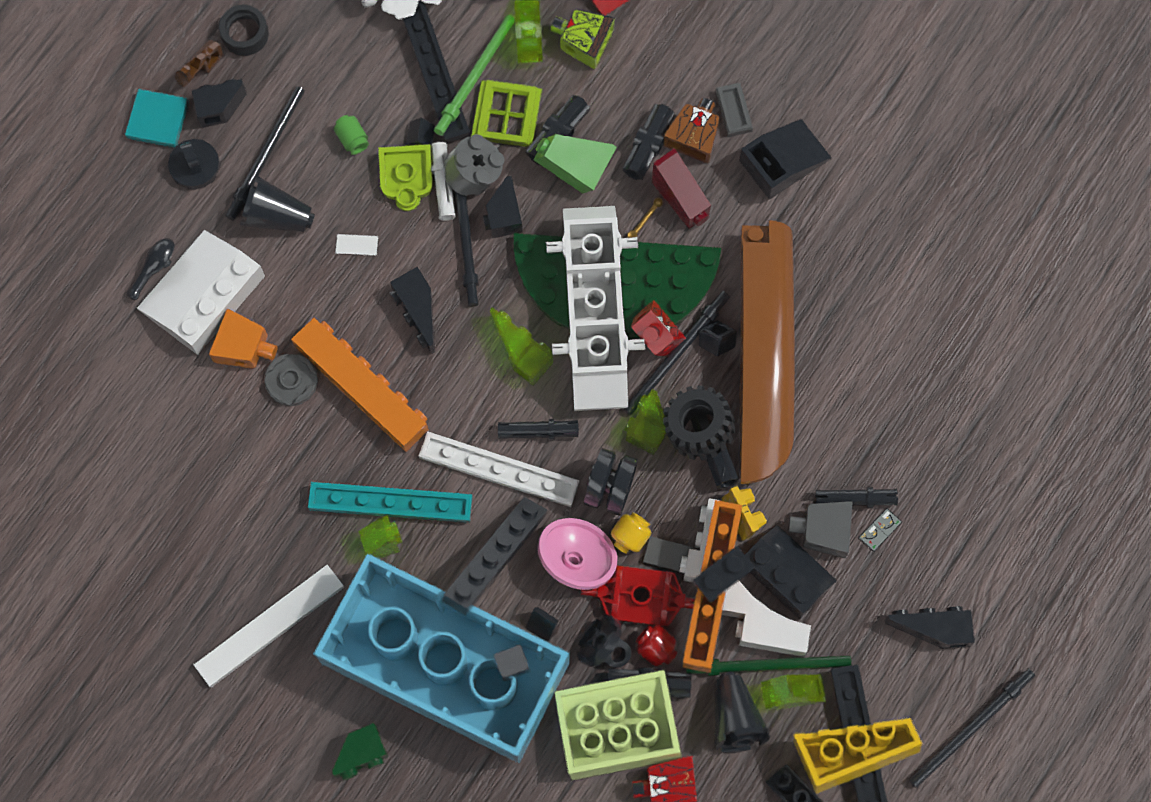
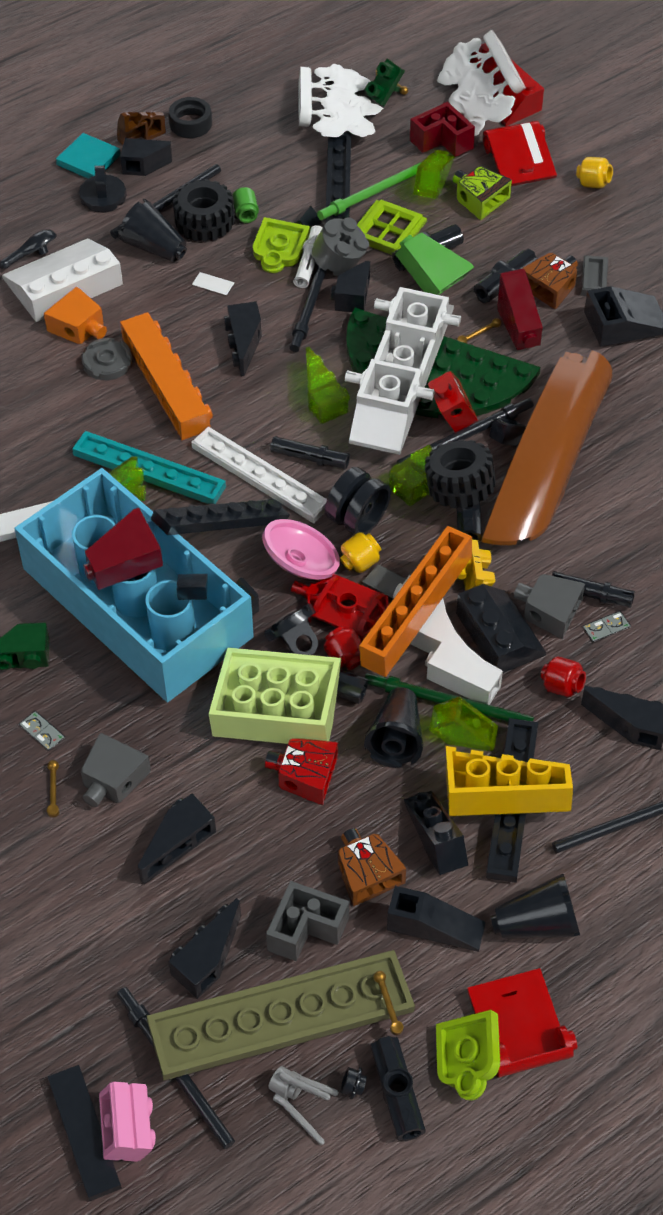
camera: 20 degrees right, 20 degrees down
black plate [693,546,755,603] -> none
none -> dark red slope [83,508,163,590]
none -> black tyre [173,179,234,242]
none -> red head [541,656,586,697]

